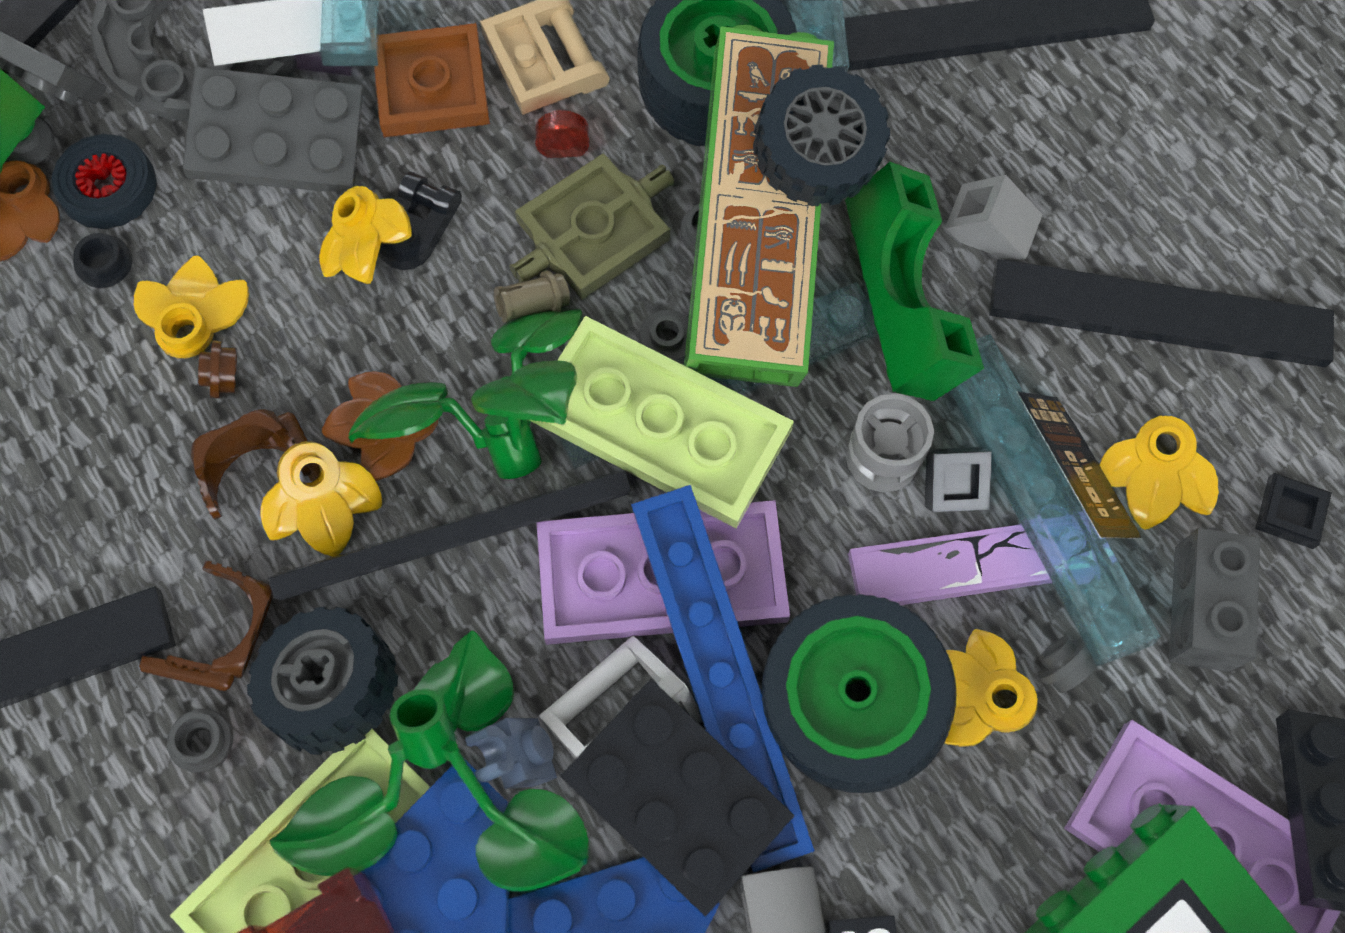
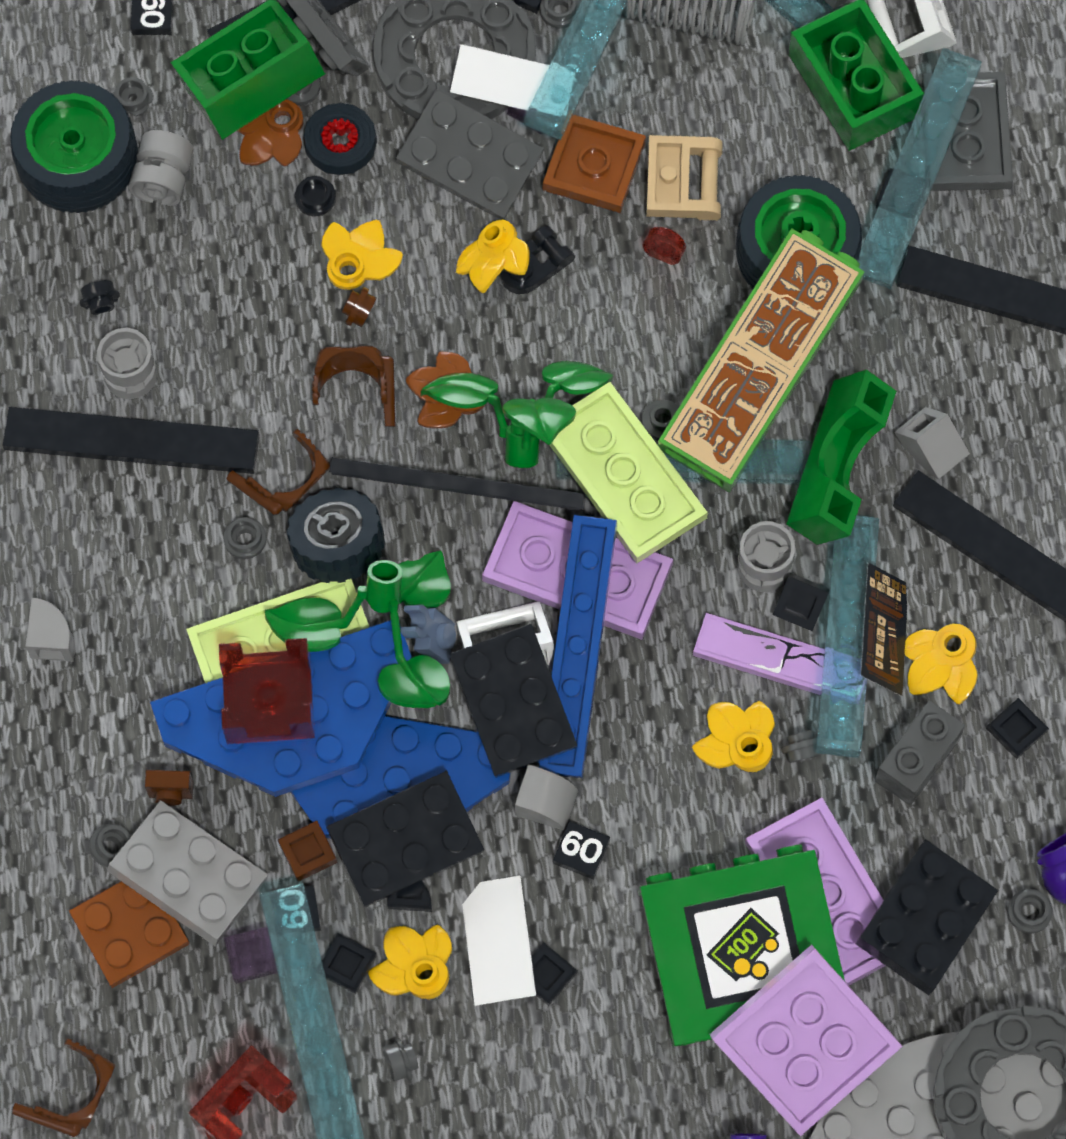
camera: 30 degrees right, 0 degrees up
yellow plate [260,441,382,557] -> none
dark tan pin [494,270,570,323] -> none
olive plate [509,153,674,300] -> none
black wheel [753,64,890,206] -> none
wheel [762,594,957,793] -> none

